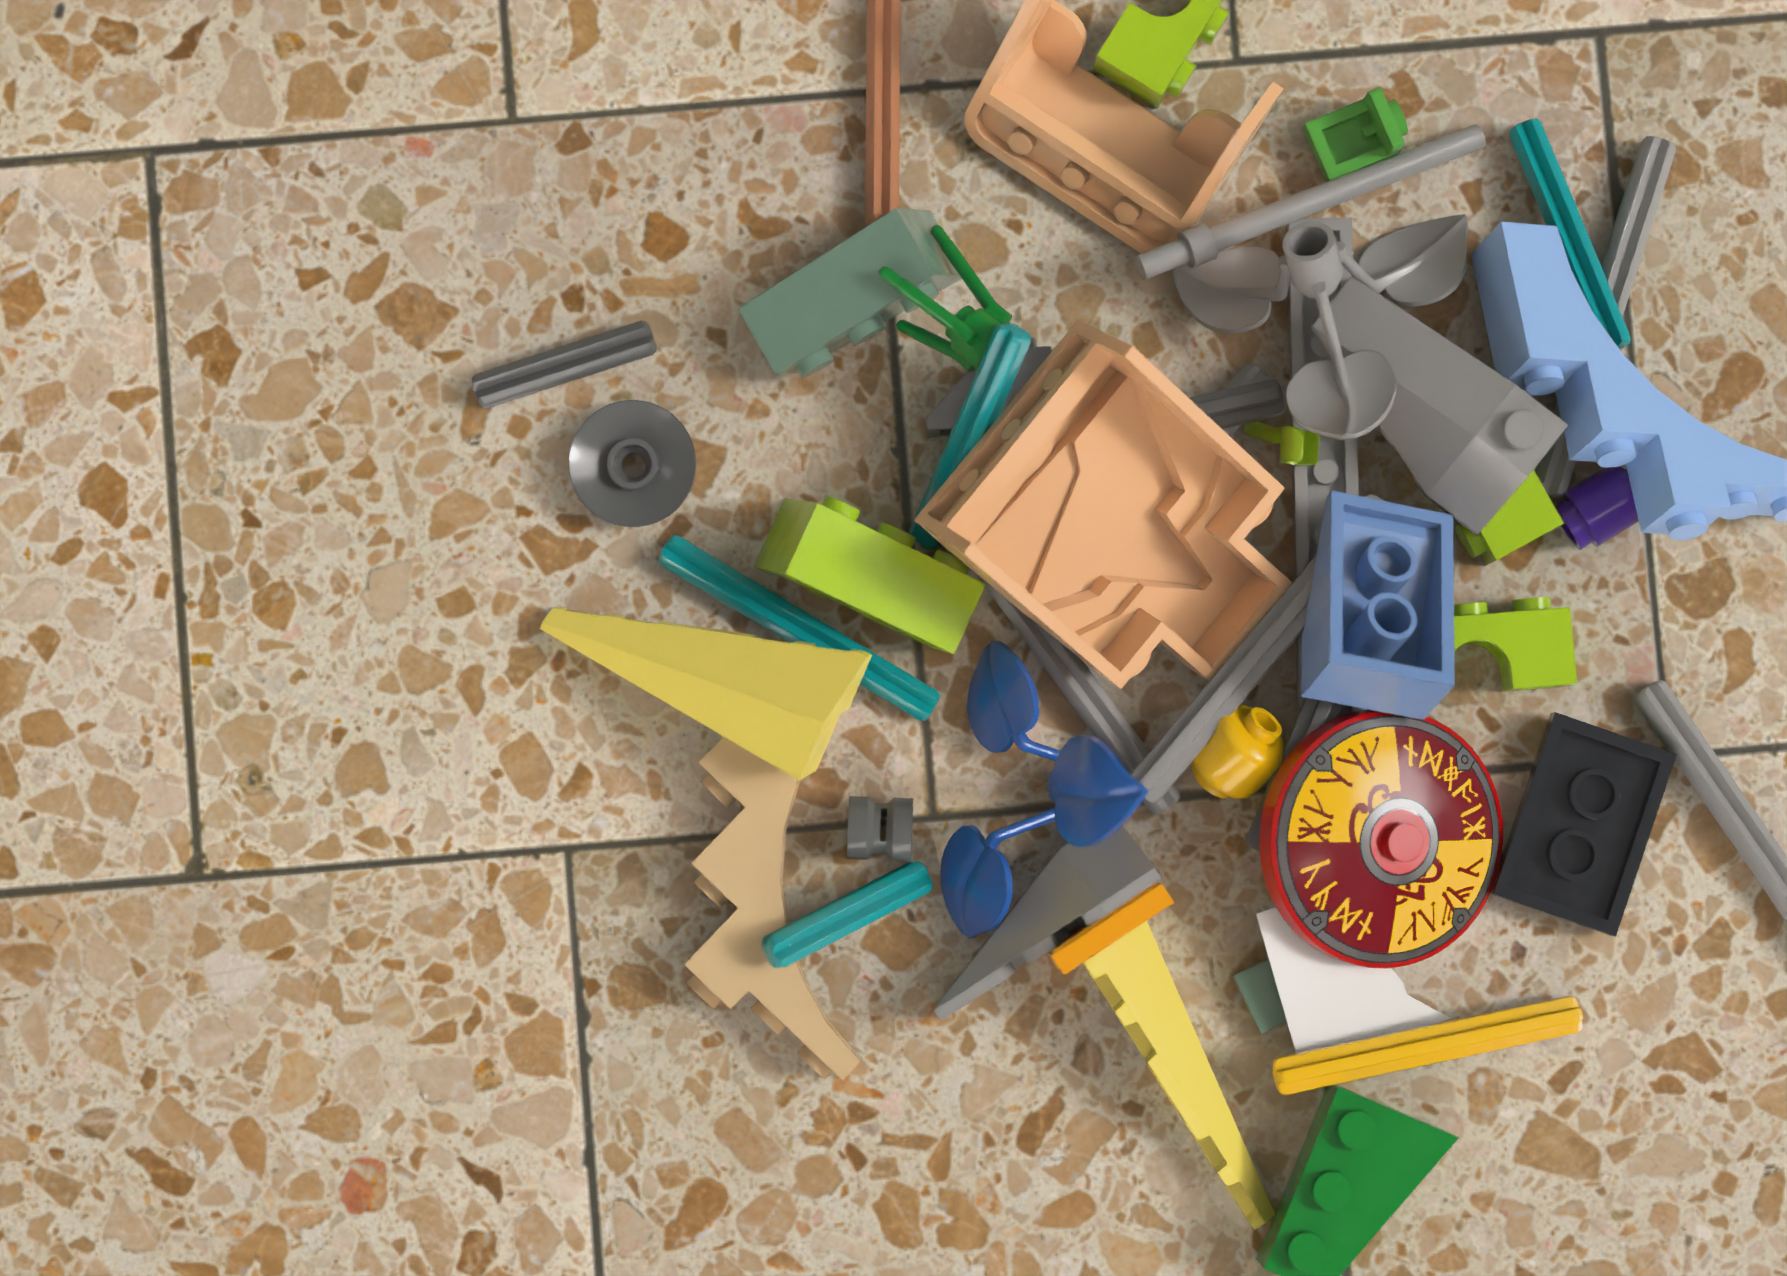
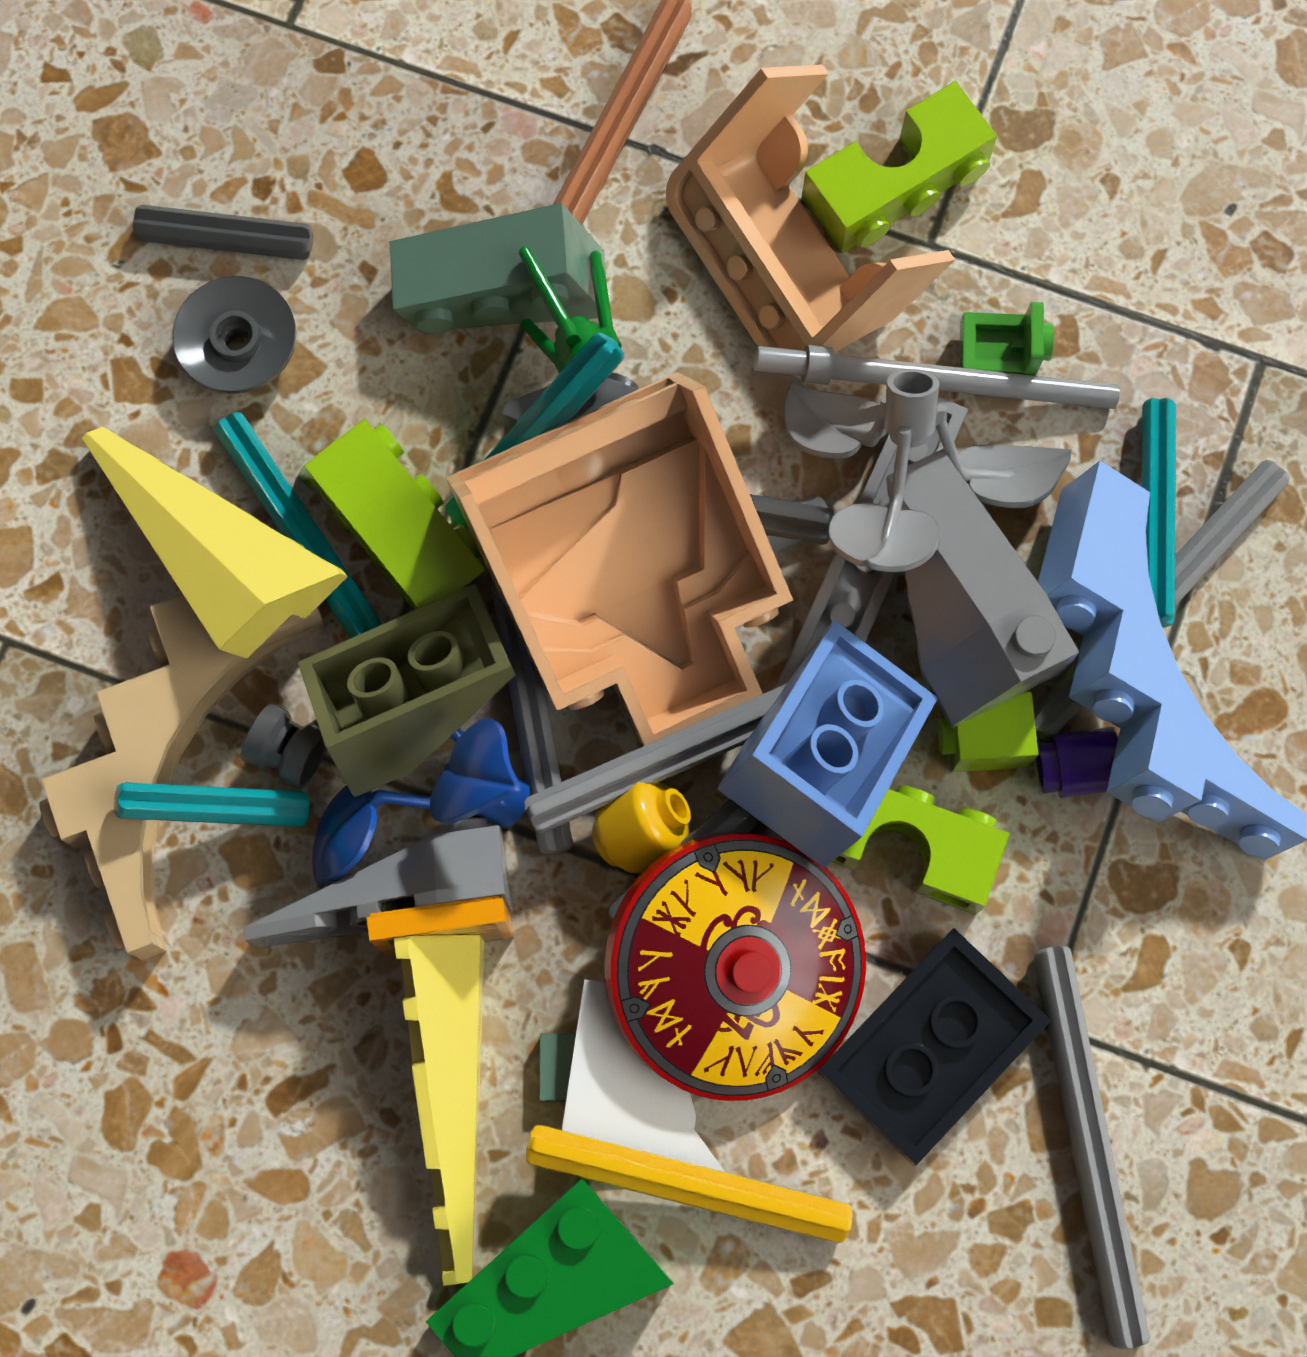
camera: 20 degrees right, 10 degrees down
lime hand [1244,422,1320,466] -> none
none -> olive slope [298,584,515,797]

